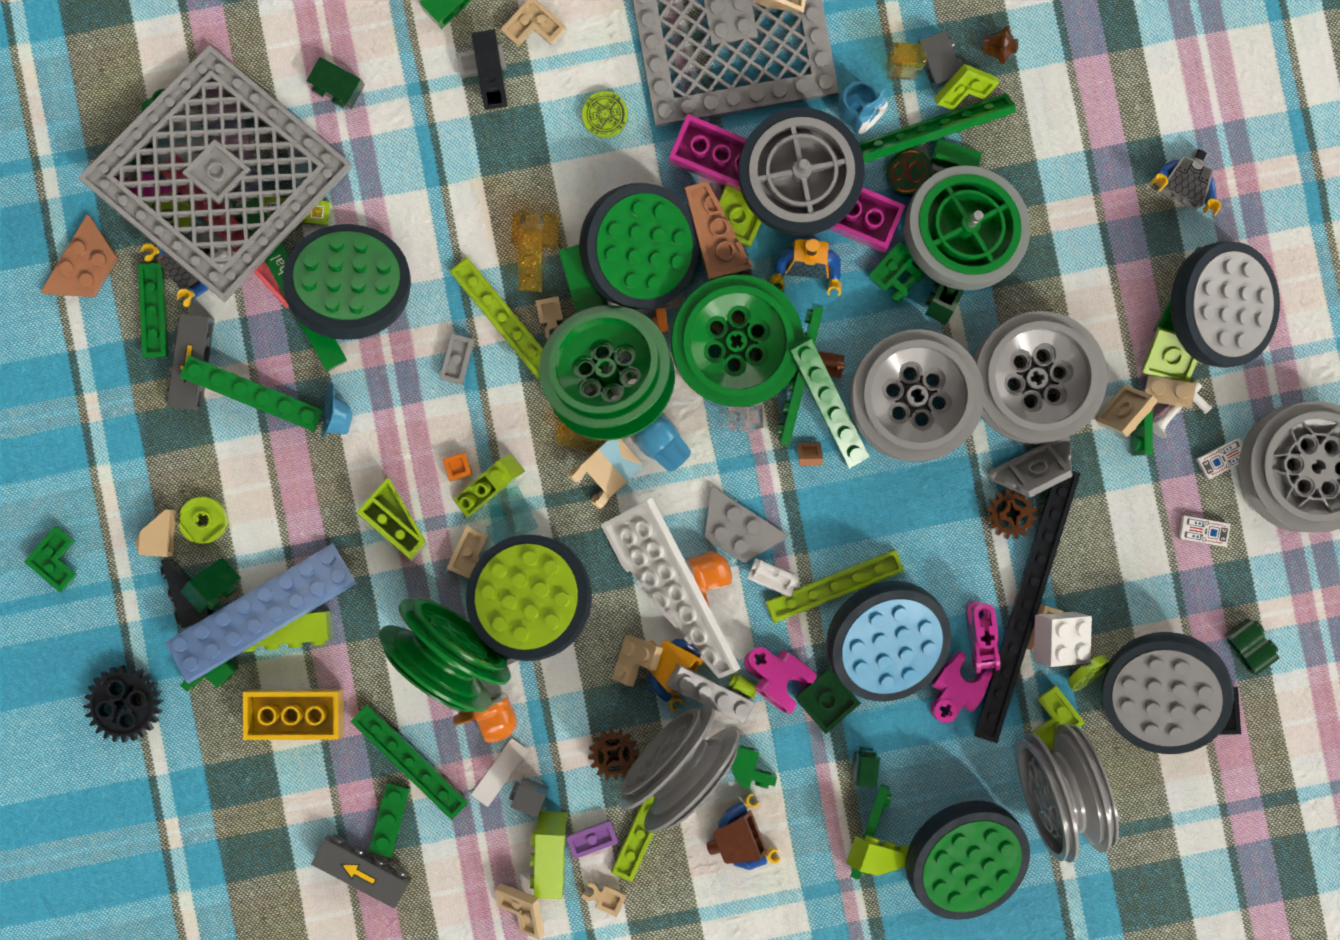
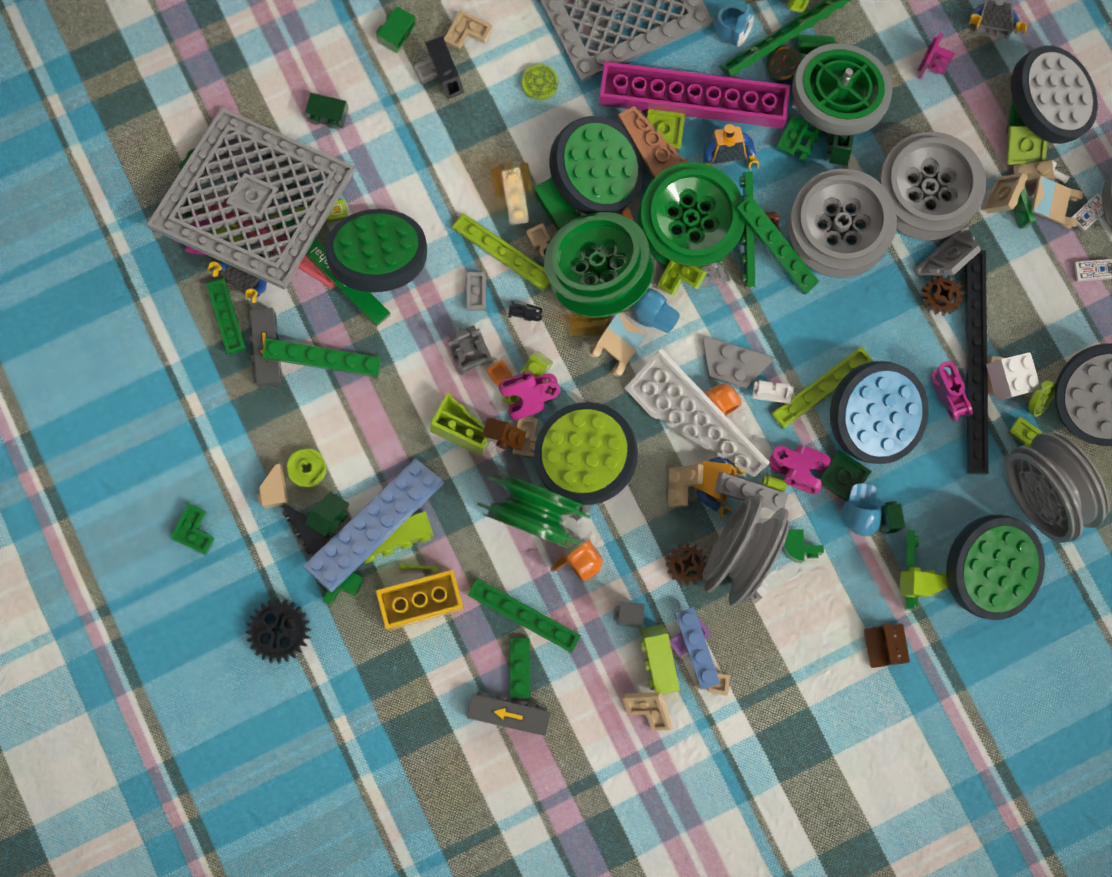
camera: 15 degrees left, 10 degrees down
nougat wing [41,215,119,298] -> none
dark azure piece [321,382,352,438] -> none
white sticker [471,738,529,807] -> none
lime tile [611,796,655,882] -> none
copper torso [707,793,780,870] -> none
light grey wheel [738,108,864,236] -> none
nougat plate [797,442,823,466] -> none
dark pink piece [930,650,993,723] -> none
none -> lime hinge [398,563,439,573]
none -> dark grey piece [447,325,493,375]
none -> reddish brown brick [482,418,526,451]
none -> dark pink piece [498,372,560,420]
none -> black piece [508,301,543,322]
none -> lime plate [657,260,707,296]
none -> medium blue plate [675,607,720,690]
none -> dark azure piece [842,483,881,537]
none -> reddish brown bracket [864,623,910,668]
none -> dark pink bracket [917,32,955,79]
none -> tan flag [1031,176,1083,229]

